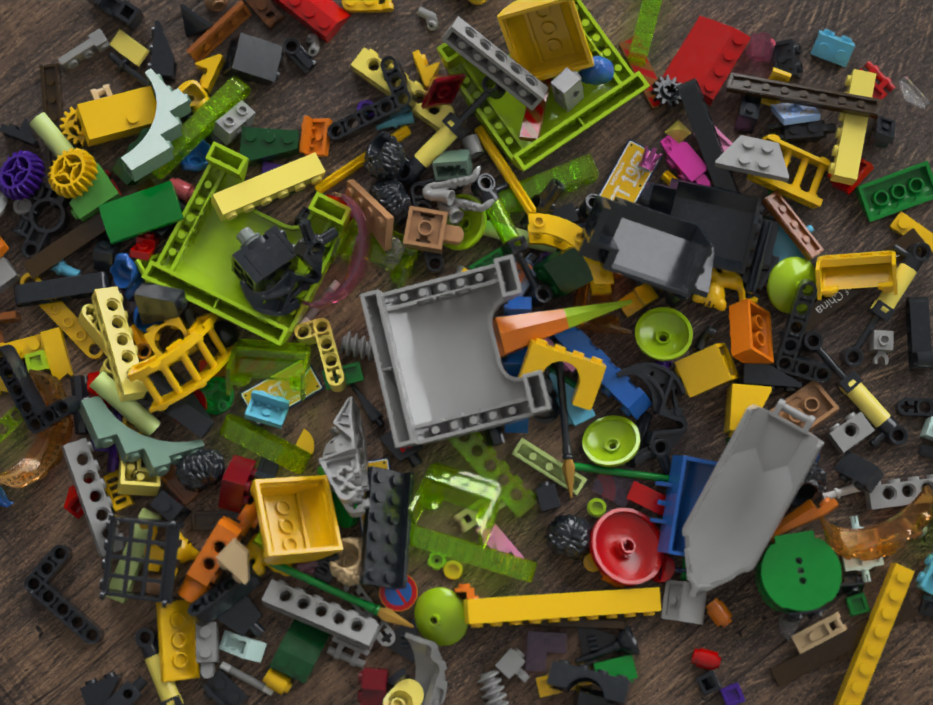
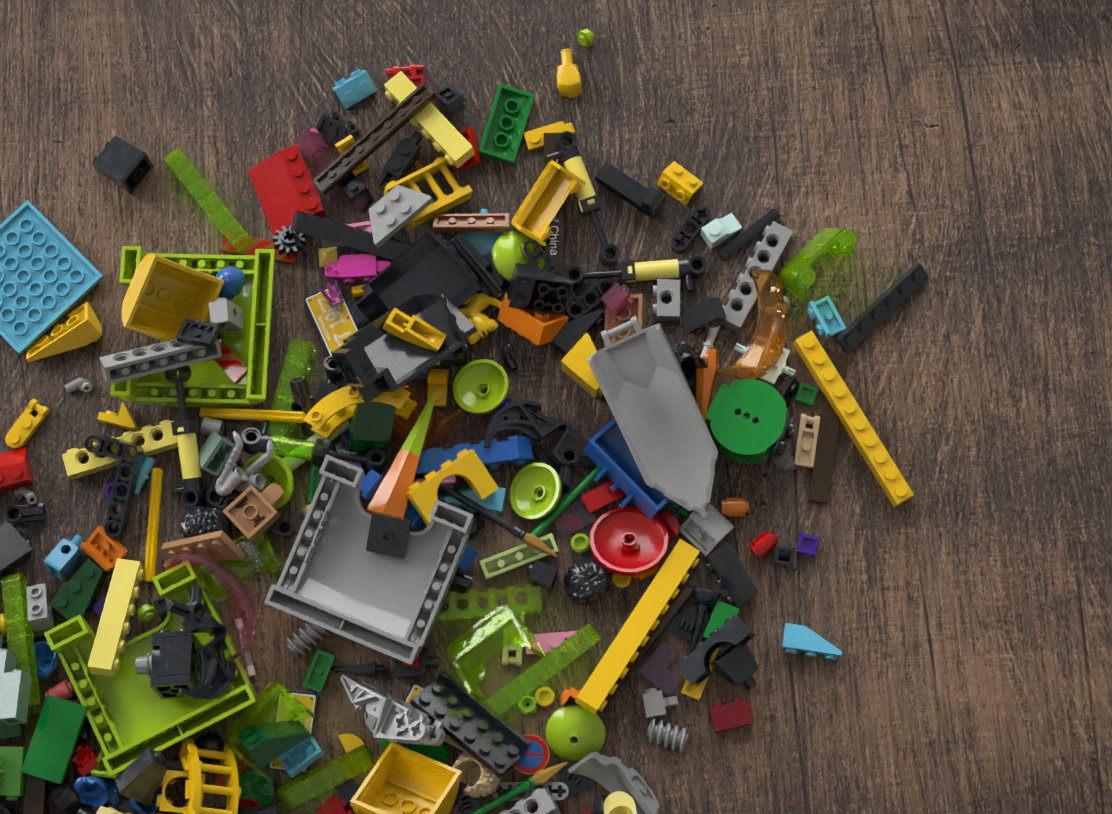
camera: 50 degrees left, 5 degrees down
light yellow beam [294,318,347,392] -> none
black hair [364,131,407,180] -> none
dark red slope [421,73,466,109] -> none
yellow slope [674,343,740,398] -> none
light blue plate [771,103,820,125] -> none
light grey brick [868,330,894,365] -> none
clear plate [899,76,930,108] -> none
none -> dark azure torso [44,534,85,582]
none -> lime plate [137,604,156,622]
none -> black bracket [176,319,225,348]
none -> dark green slope [238,719,311,769]
none -> black plate [366,511,412,559]
none -> yellow slope [382,308,447,351]
none -> black slope [507,263,574,315]
none -> clear pink brick [600,282,634,317]
none -> black slope [705,542,759,608]

